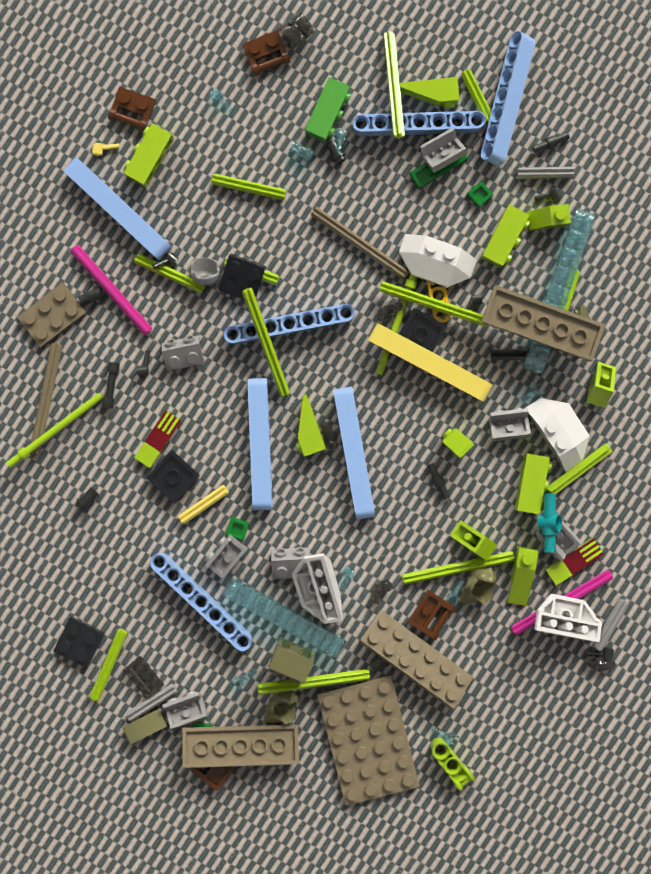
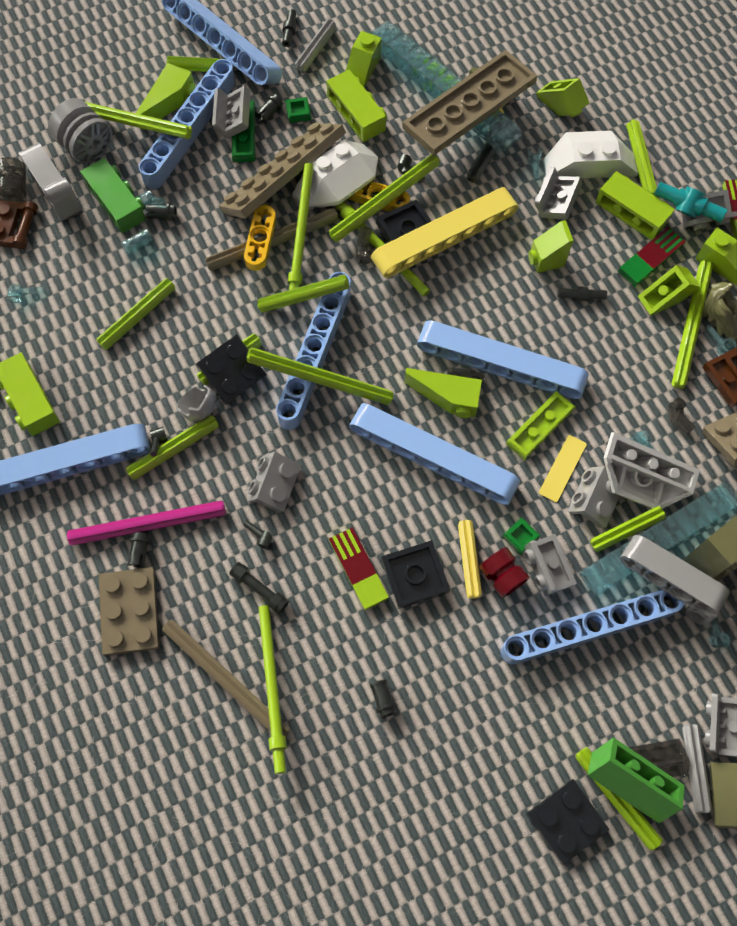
camera: 60 degrees left, 20 degrees down
pearl dark grey hand [534,189,563,202] -> none
none -> light grey beam [18,143,82,222]
none -> light grey wheel [48,98,113,163]
none -> dark tan plate [219,122,346,218]
none -> yellow beam [244,205,276,271]
none -> pearl dark grey pin [255,94,283,124]
none -> lime axle [257,275,349,313]
none -> lime bar [287,163,314,290]
none -> dark red wheel [479,547,530,598]
none -> lime tile [506,391,576,461]
none -> light yellow sticker [539,435,587,502]
none -> bright green brick [588,737,685,823]
none -> lime axle [590,506,666,552]
none -> tile [618,227,686,287]
none -> light grey beam [620,535,730,625]

